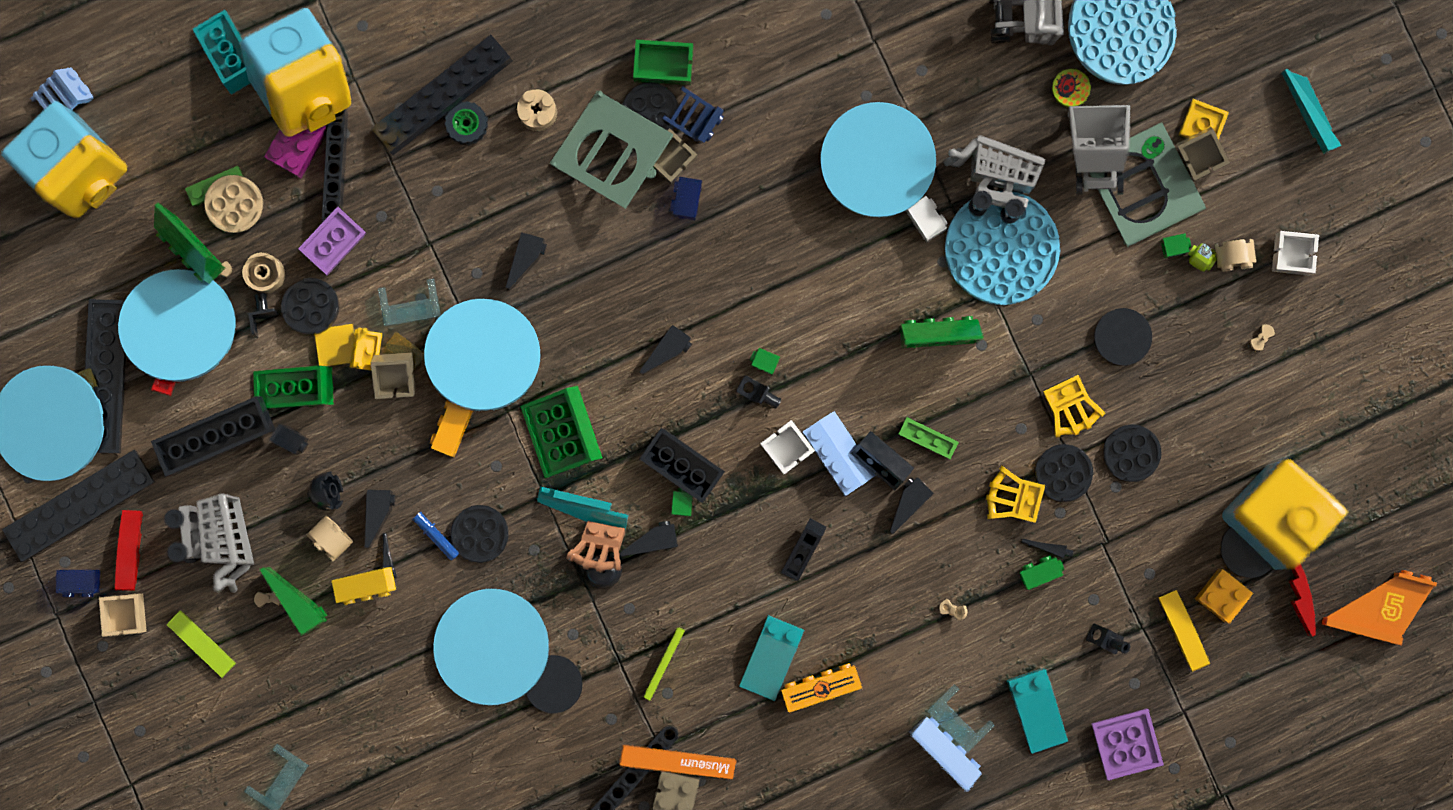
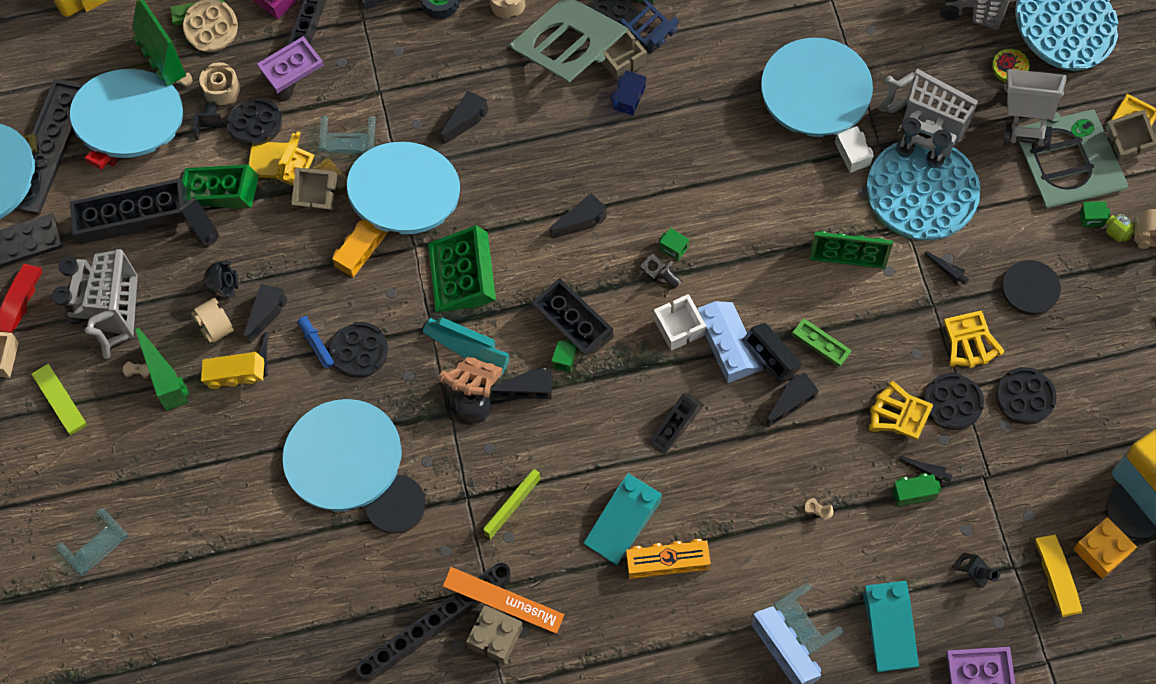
camera: 10 degrees right, 20 degrees down
none -> black piece [924,251,969,285]

